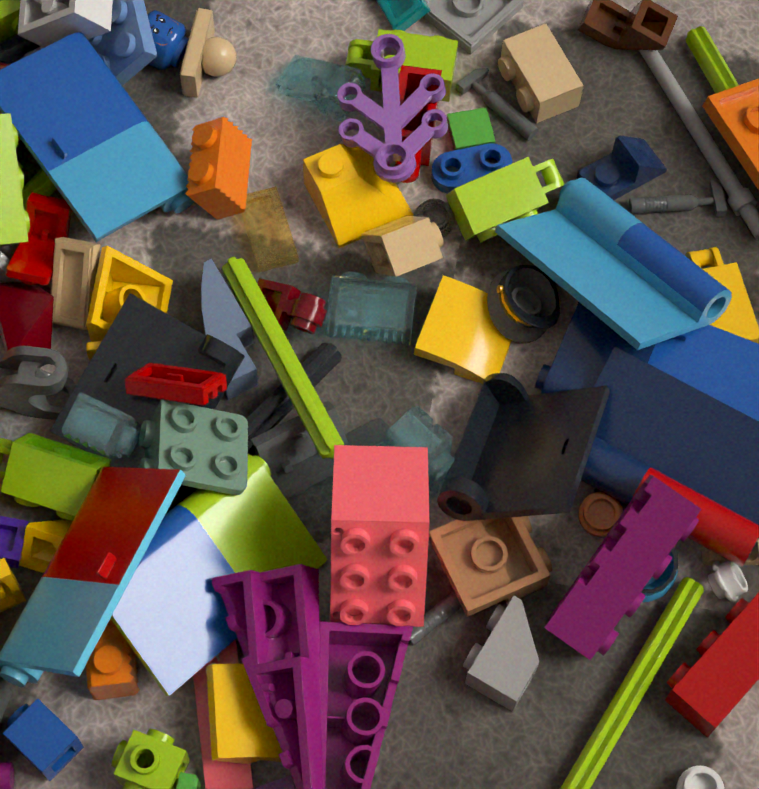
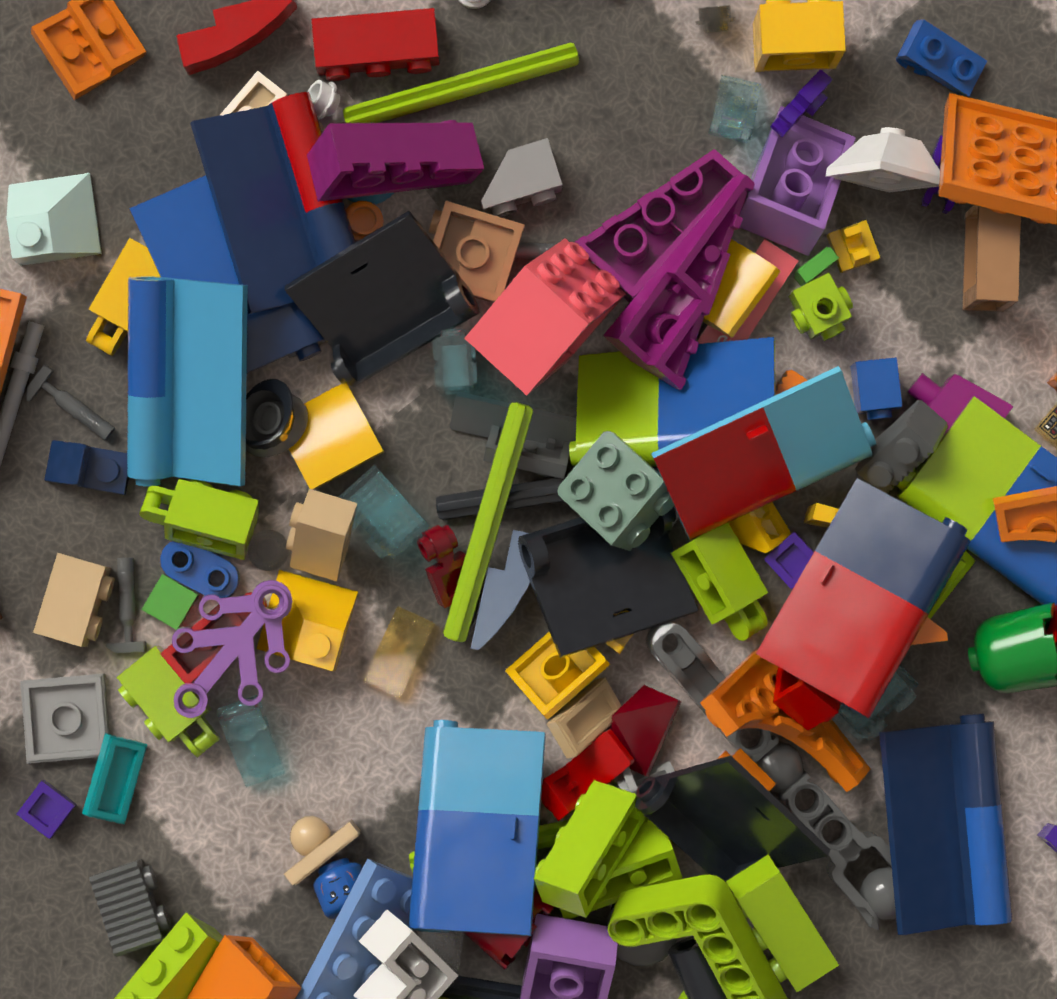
camera: 140 degrees left, 20 degrees up
clear light blue brick [61,392,140,461] -> none
red tile [125,363,227,405] -> none
orange brick [185,117,252,220] -> none

